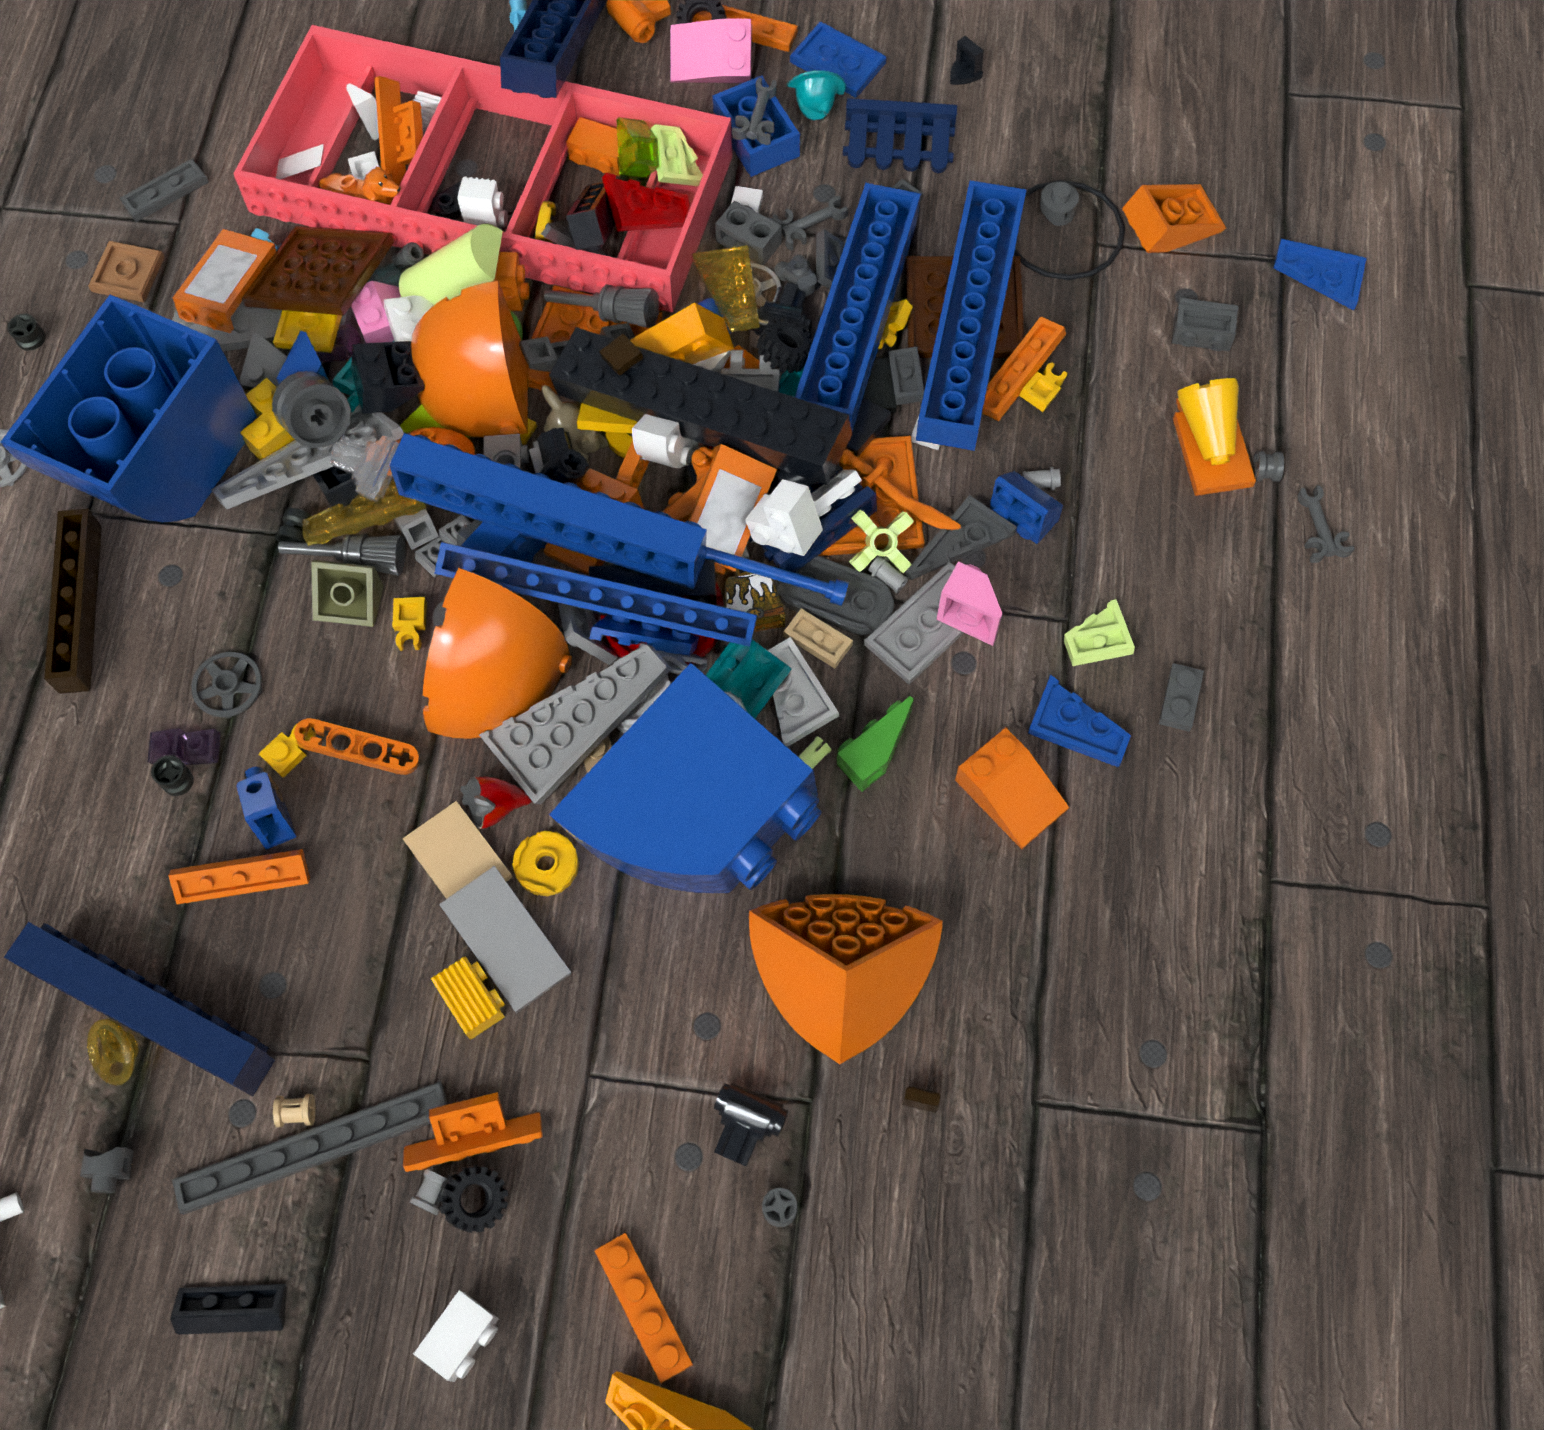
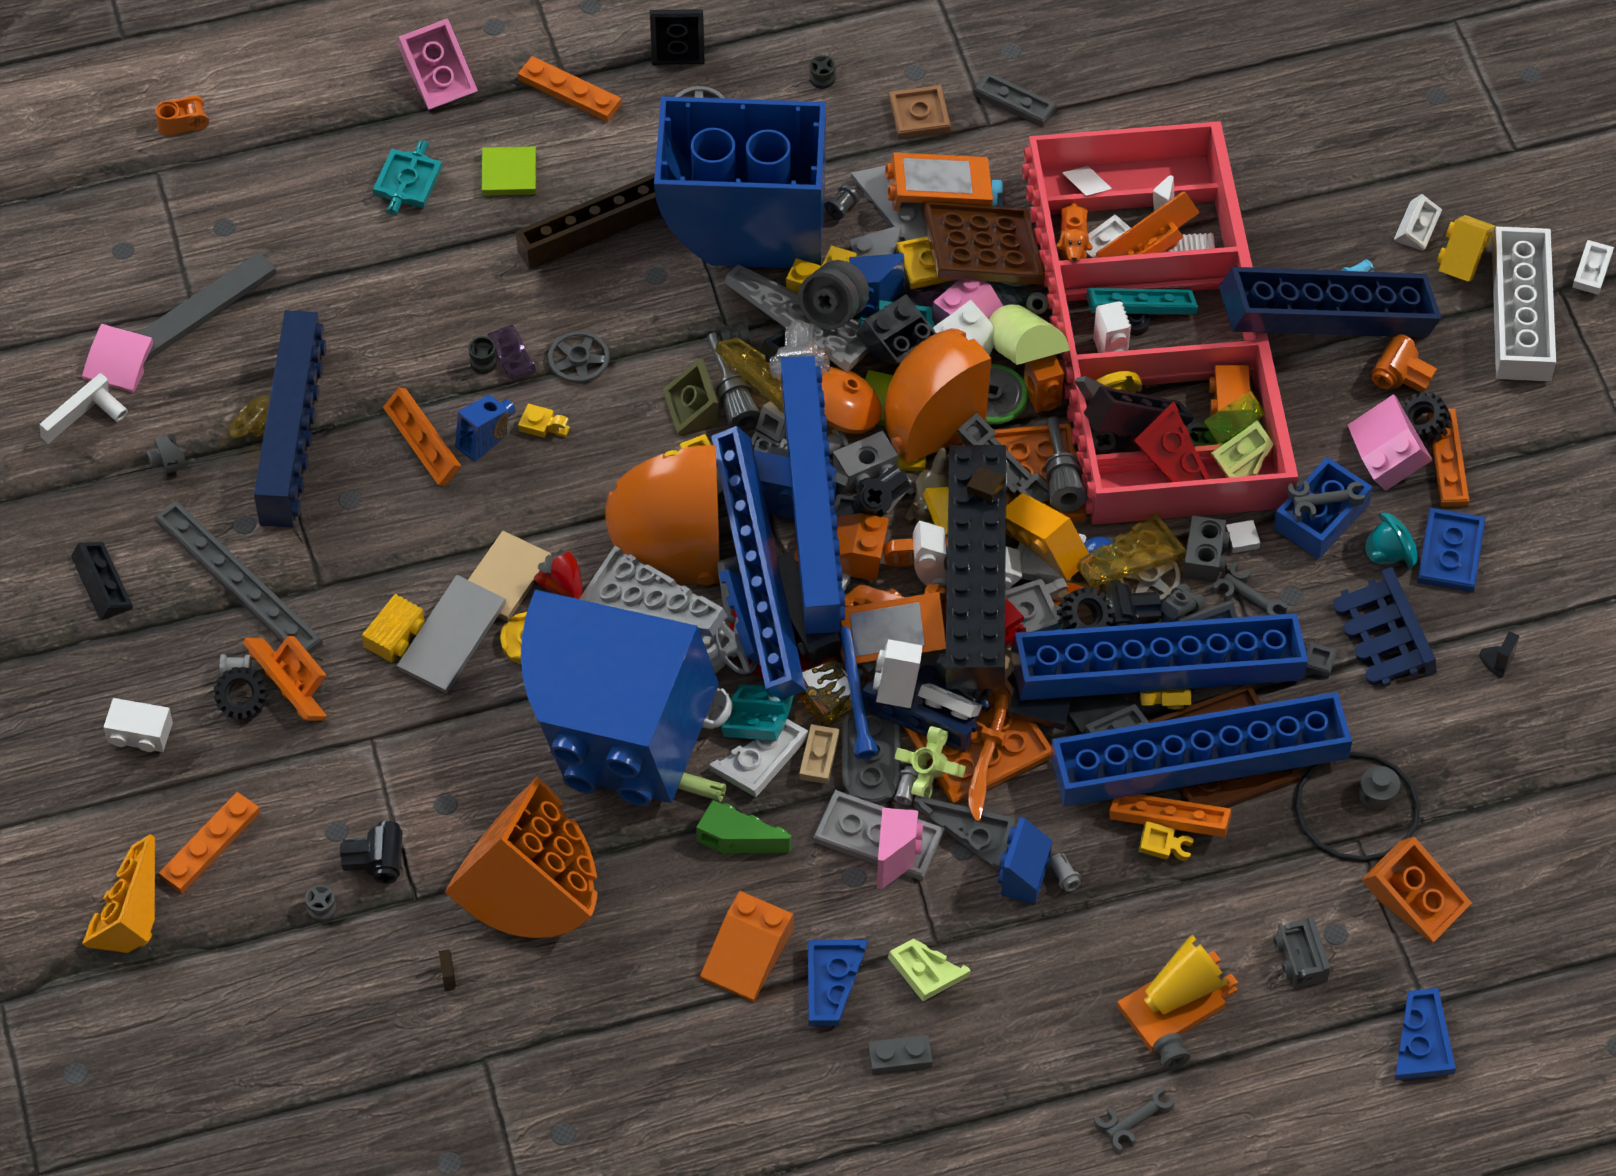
camera: 65 degrees right, 10 degrees down
tan bush [273,1094,316,1128] -> none
orange beam [294,718,419,775] -> none
none -> teal tile [1086,288,1198,315]

